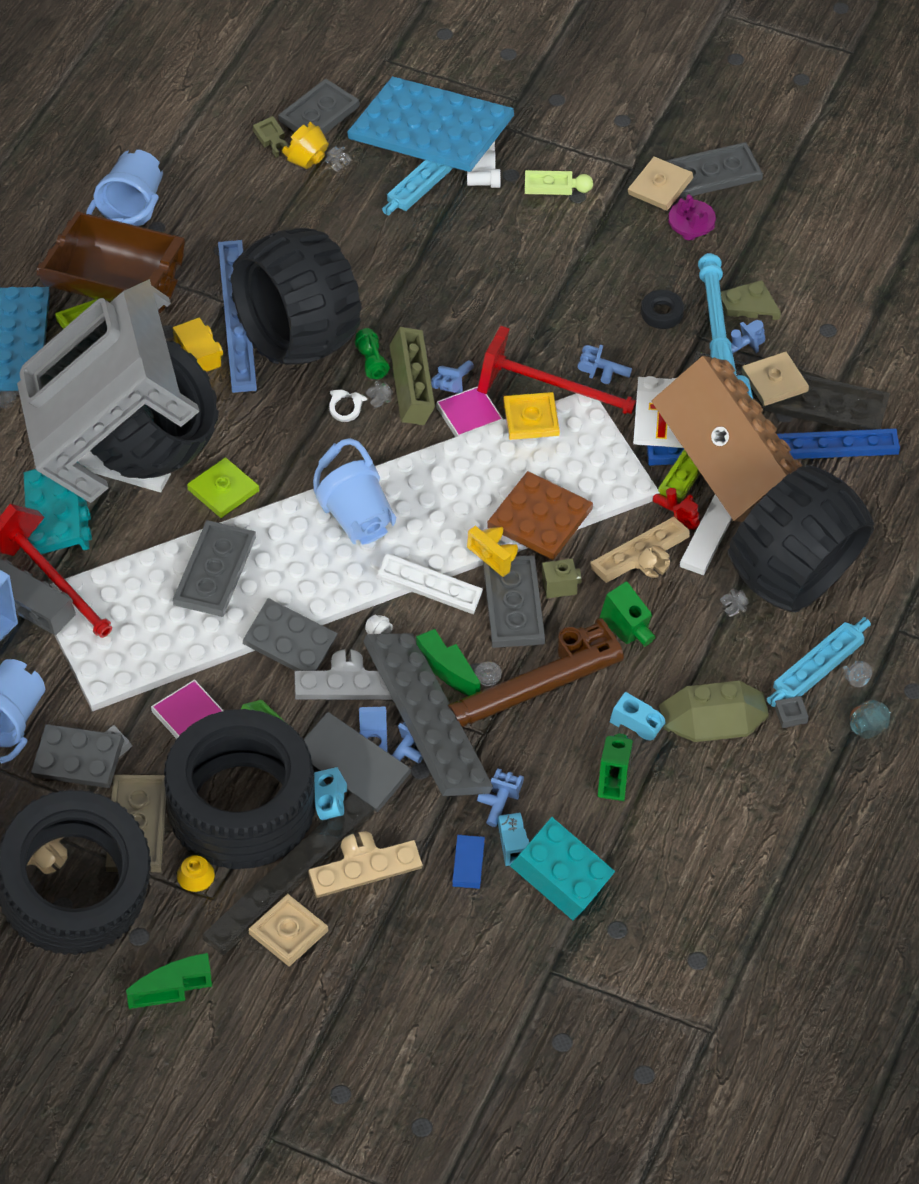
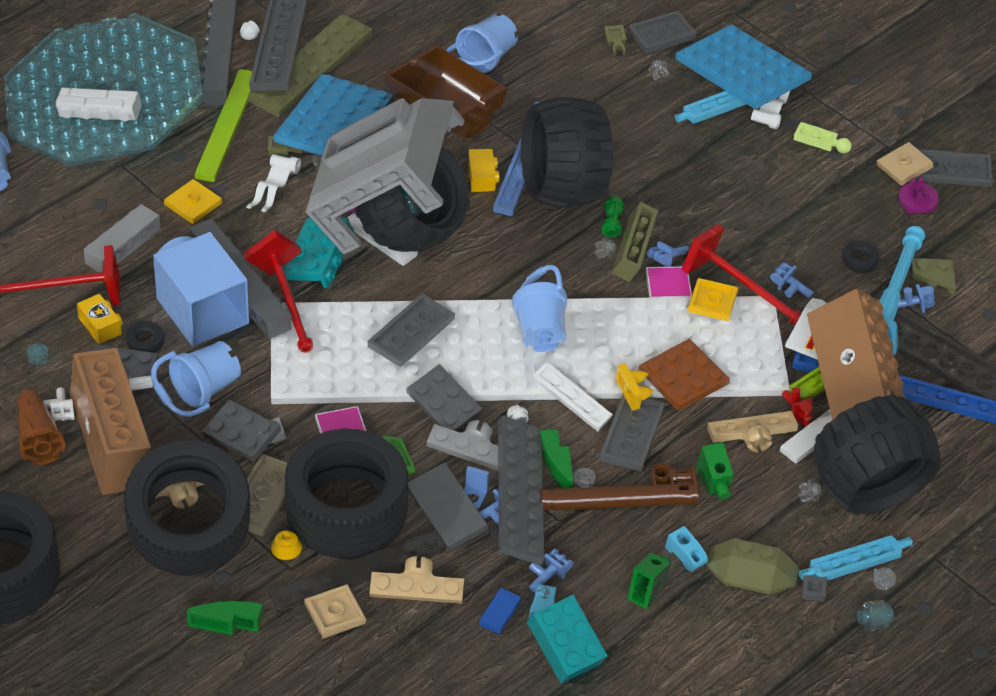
camera: 20 degrees right, 5 degrees down
lime plate [187,457,259,518] -> none
yellow cone [282,121,329,169] -> none
medium azure leg [314,767,347,820] -> none
white piece [329,390,367,422] -> none
olive brick [542,559,582,599] -> none
tan plate [741,352,809,406] -> none

